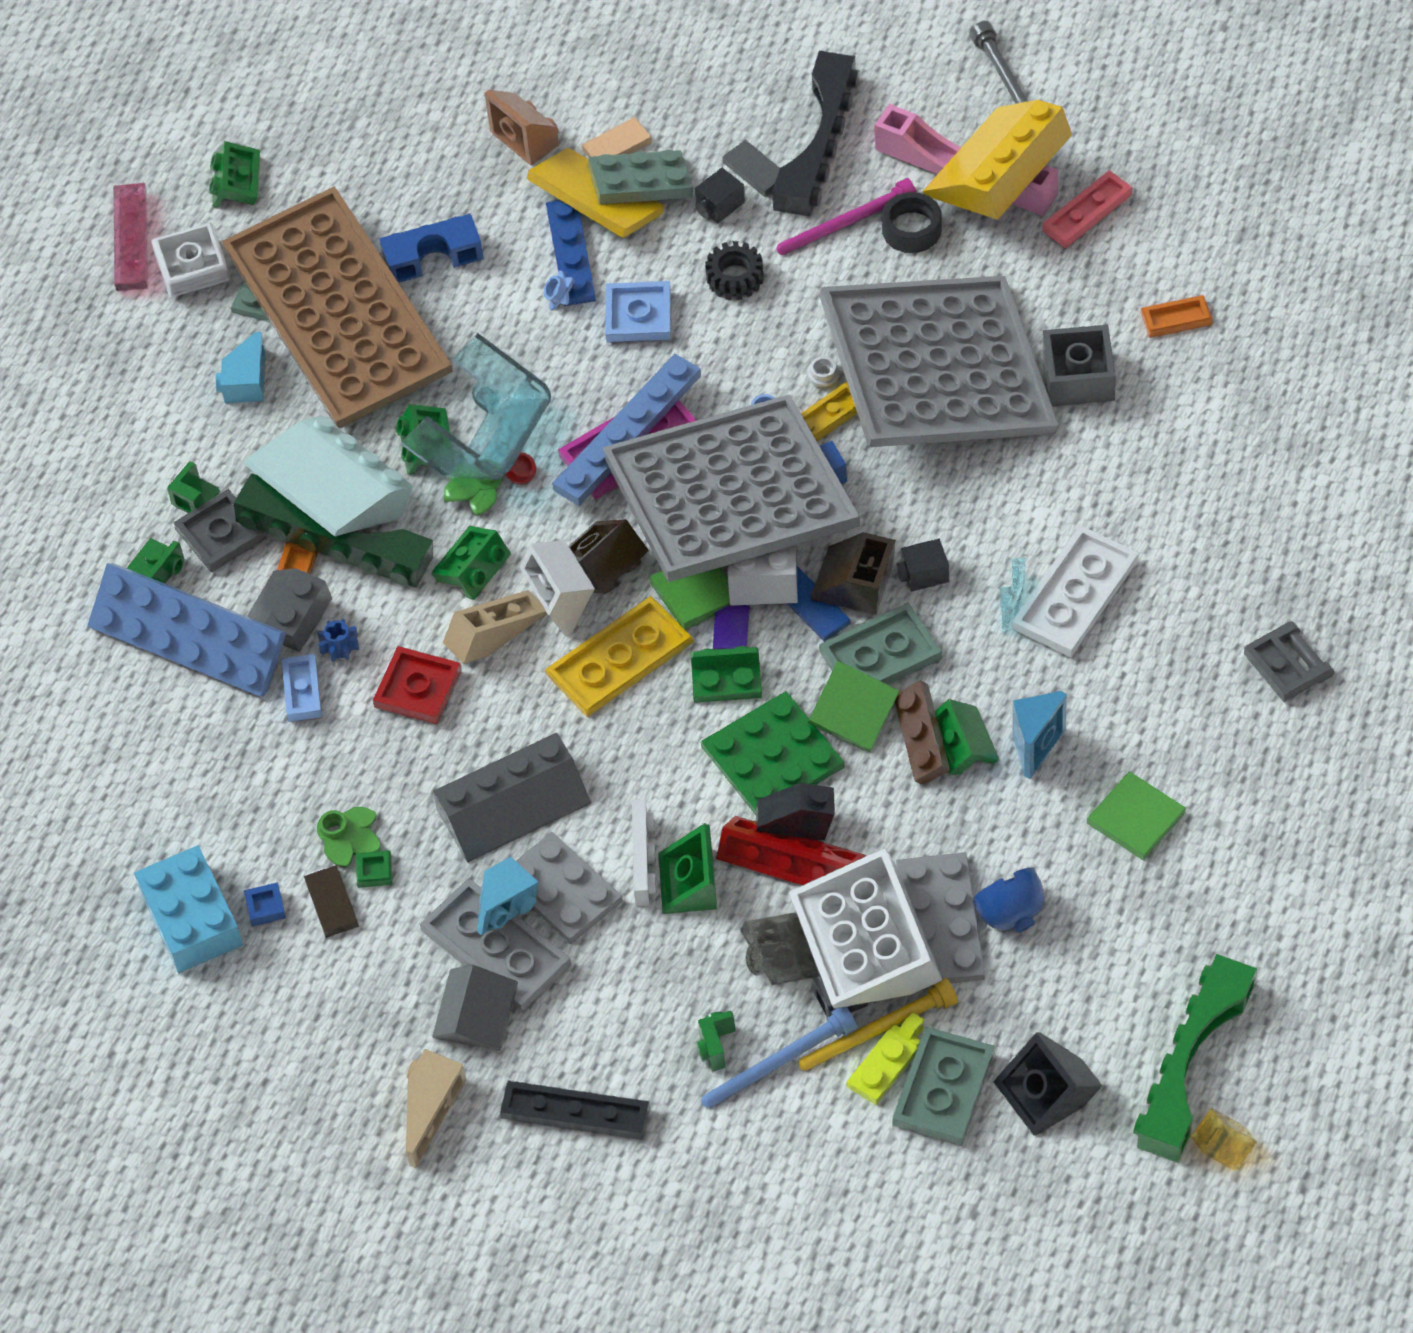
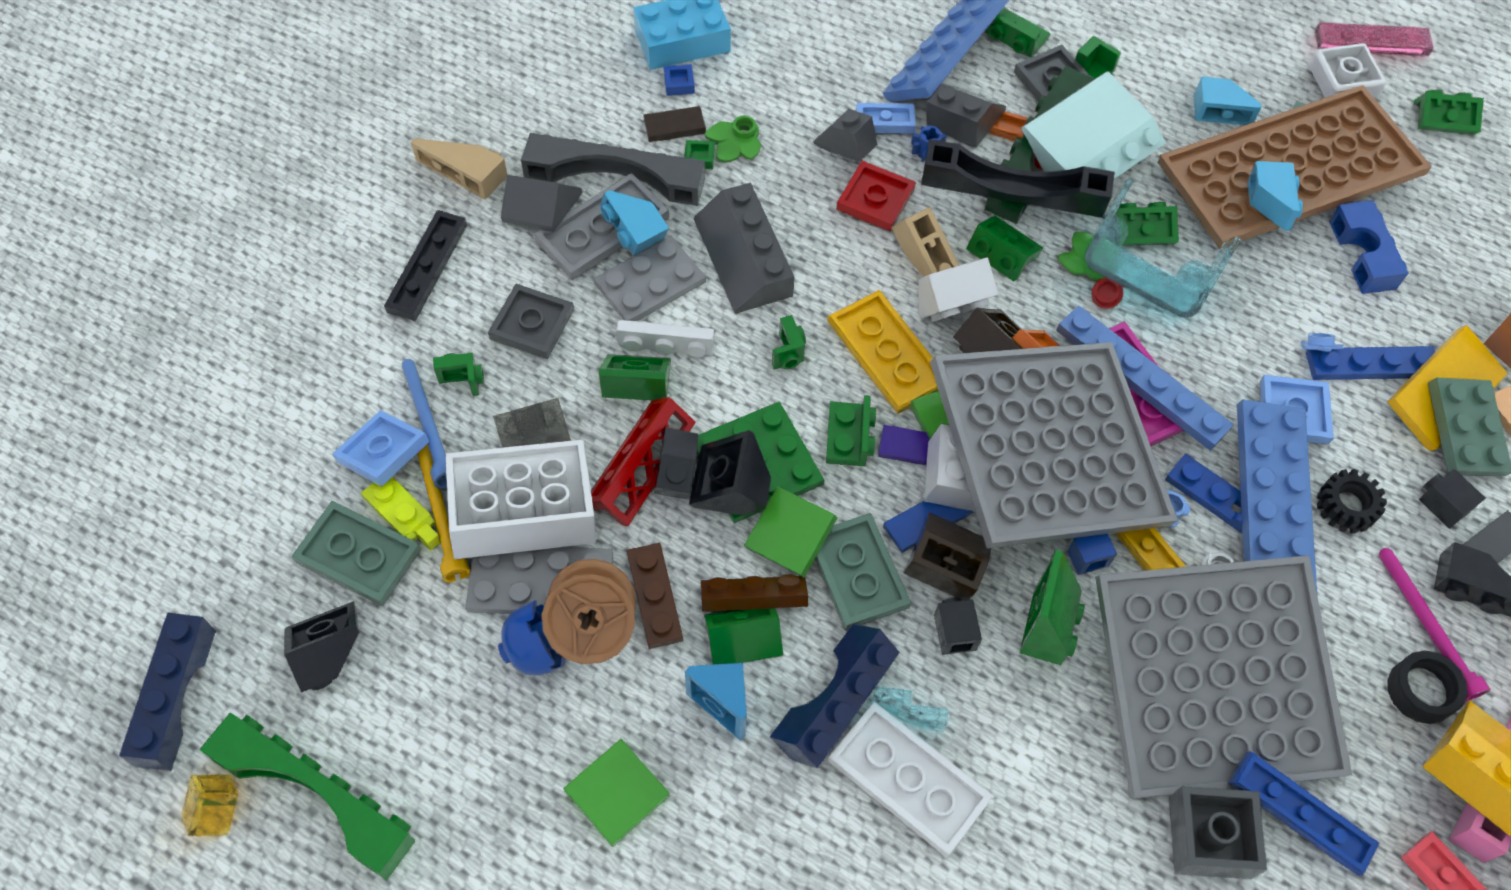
camera: 90 degrees right, 5 degrees up
none -> dark blue arch [119,612,216,771]
none -> light blue plate [332,410,429,487]
none -> dark grey plate [488,283,574,359]
none -> dark grey arch [521,133,705,206]
none -> medium nougat piece [542,559,636,665]
none -> reddish brown plate [627,543,683,649]
none -> black slope [689,430,771,515]
none -> dark blue arch [770,624,900,768]
none -> green bracket [772,315,806,369]
none -> dark grey slope [813,109,878,162]
none -> black arch [921,139,1115,218]
none -> orange tile [1013,329,1060,349]
none -> green slope [1019,549,1085,665]
none -> blue plate [1165,453,1243,533]
none -> blue tile [1228,751,1380,876]
none -> medium blue plate [1237,399,1318,597]
none -> medium azure slope [1247,161,1303,230]

